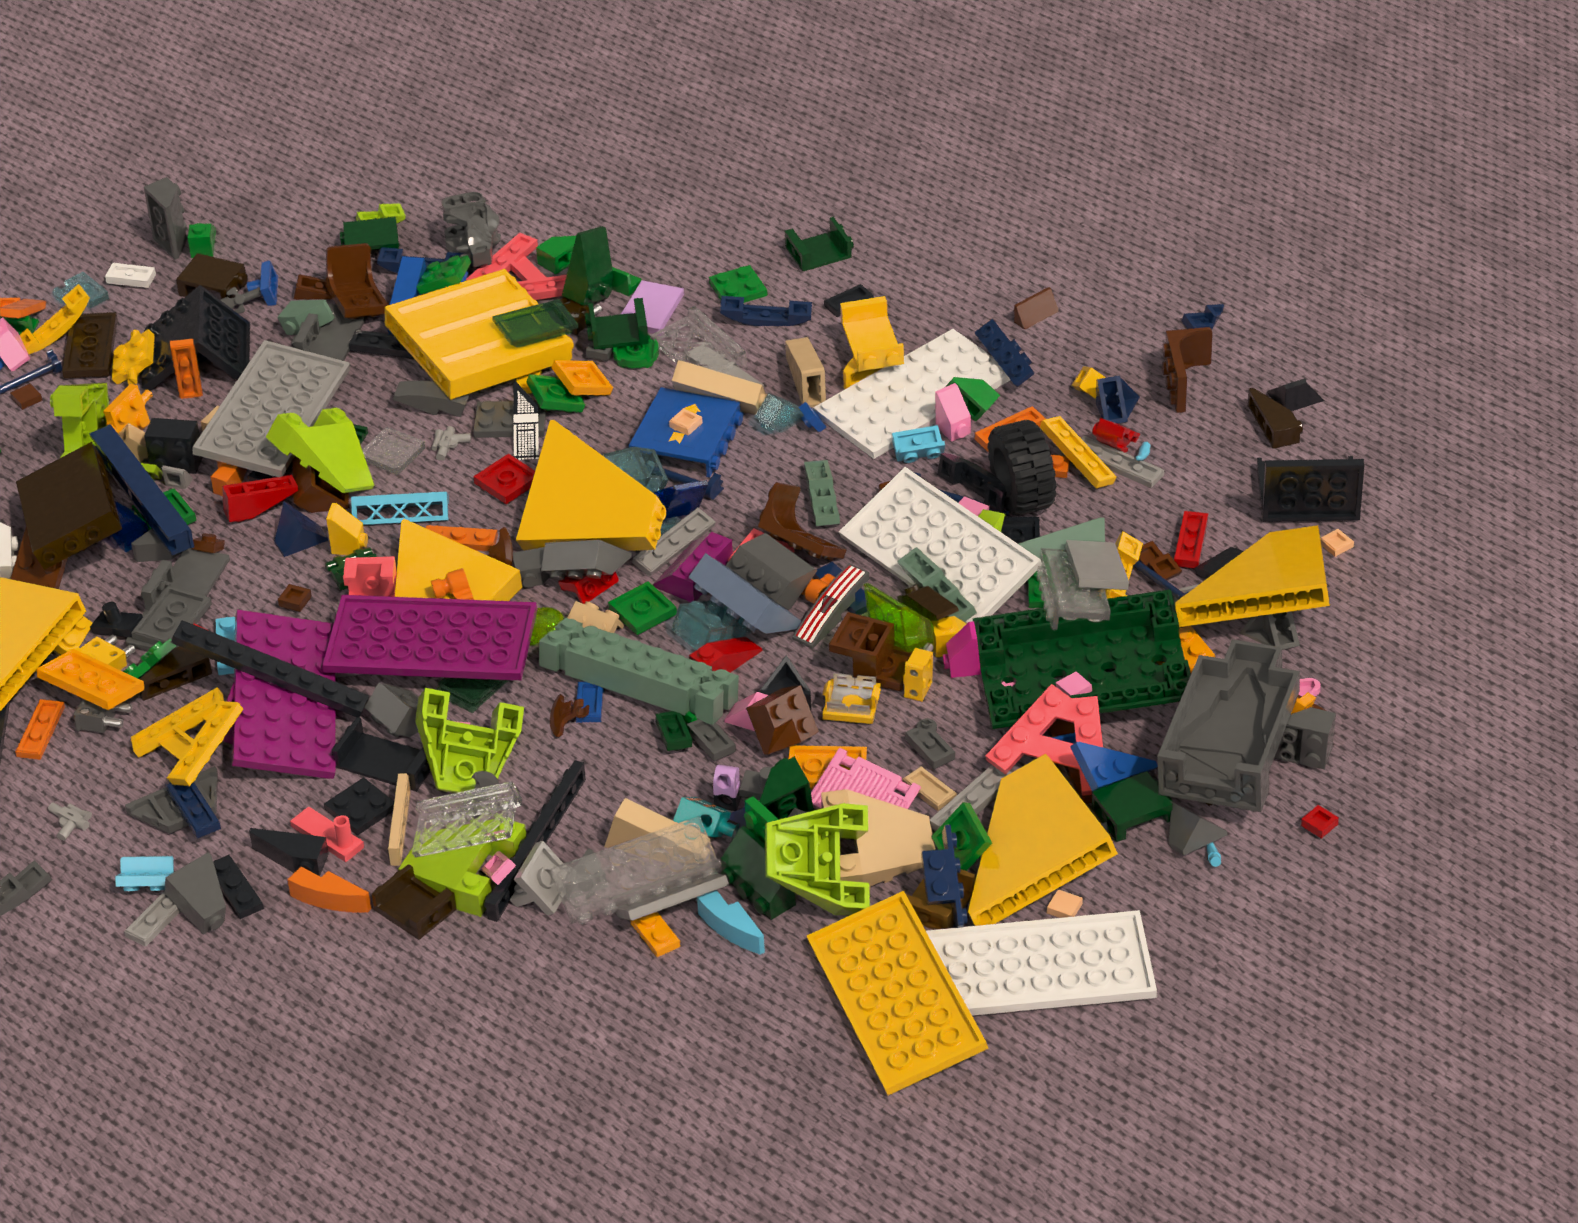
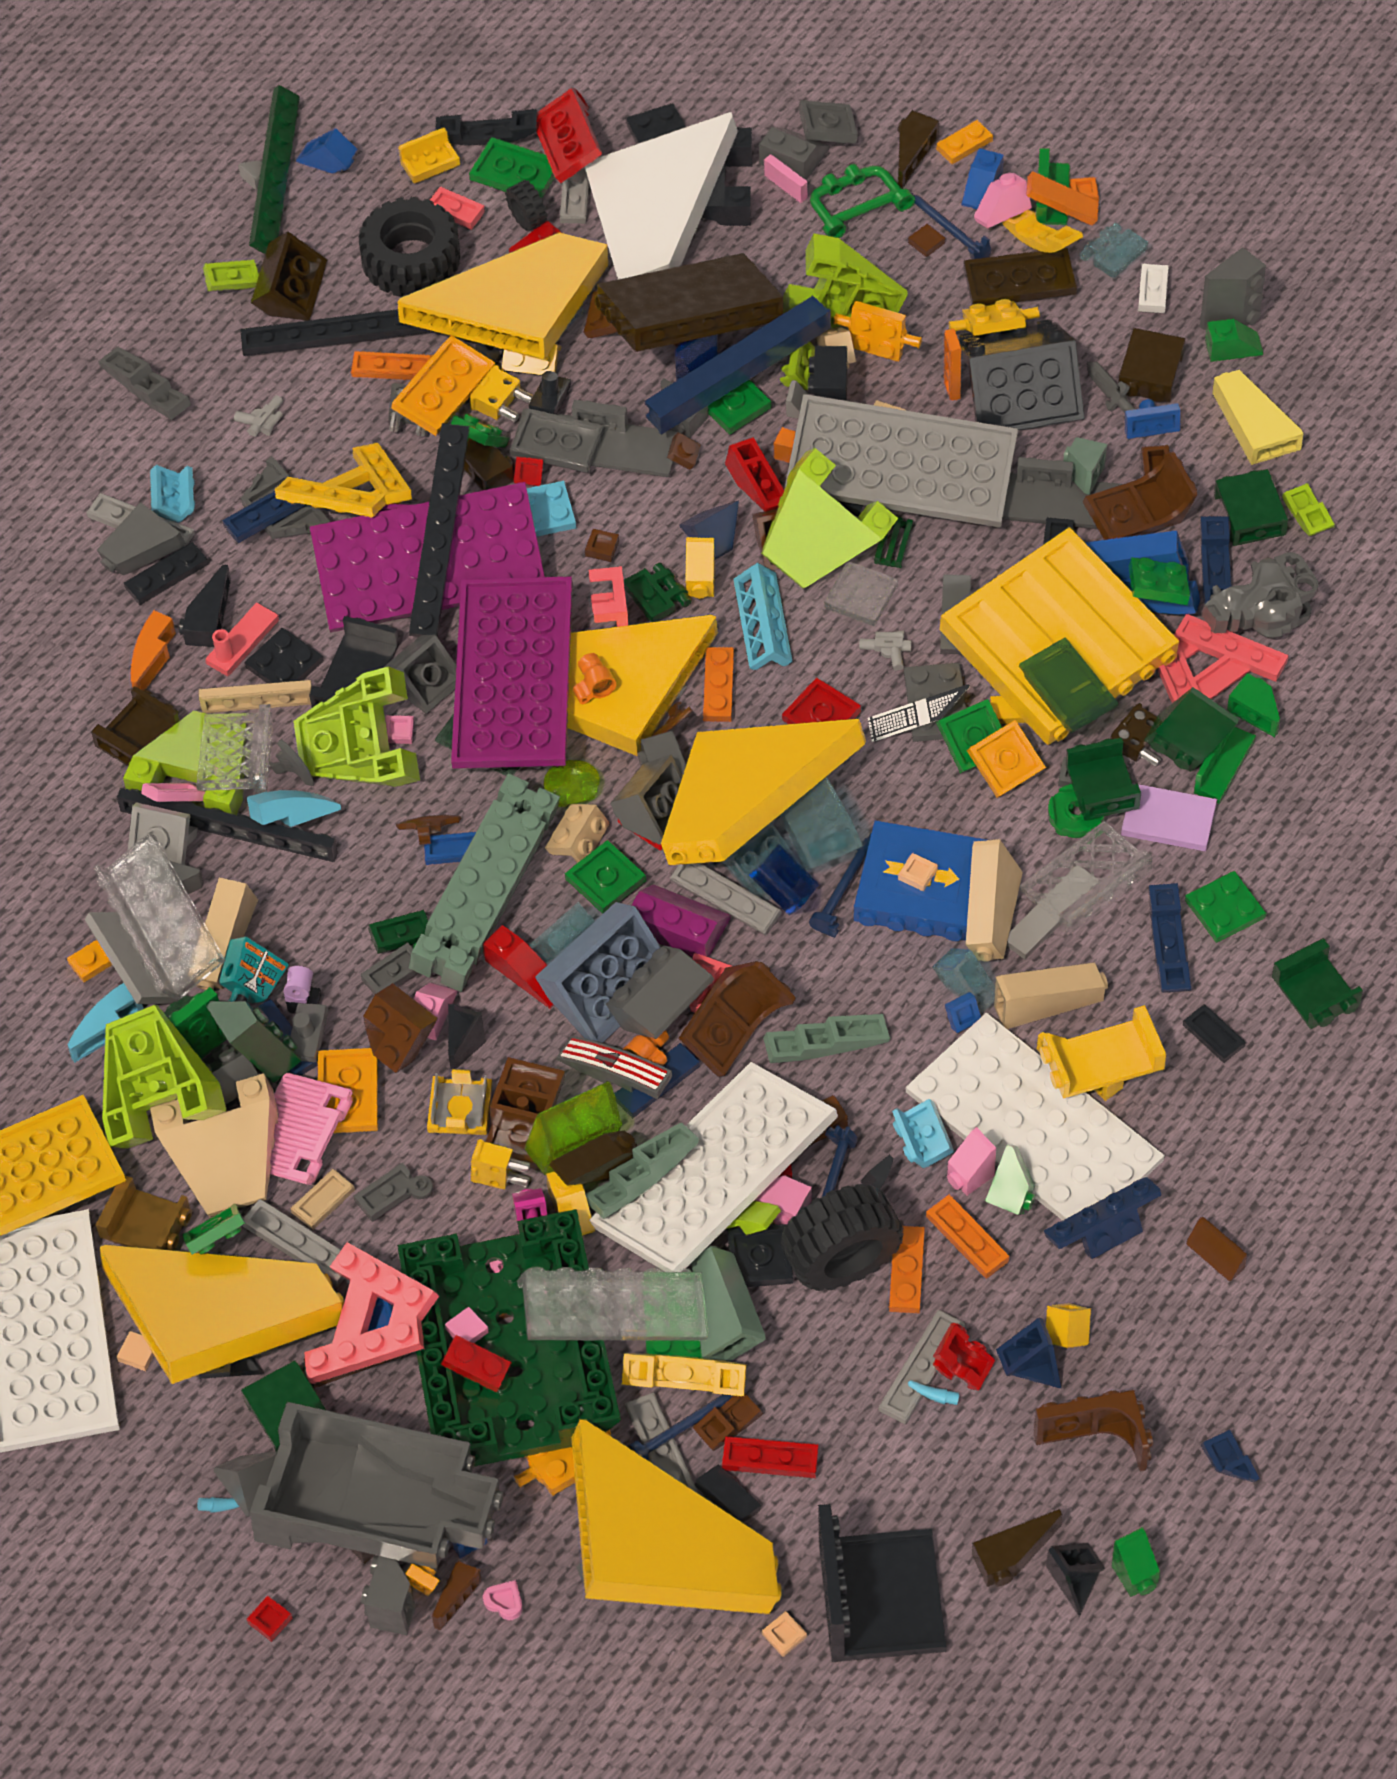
camera: 85 degrees right, 15 degrees up
dark blue bracket [921,825,967,928] -> none
yellow plate [1040,416,1116,488] -> none
light grey tile [1065,540,1129,590] -> none
blue wing [1070,742,1158,791] -> none
none -> medium azure slope [247,790,341,827]
none -> red plate [441,1335,511,1392]
none -> green slope [1111,1527,1160,1597]
none -> light yellow slope [1213,370,1303,465]

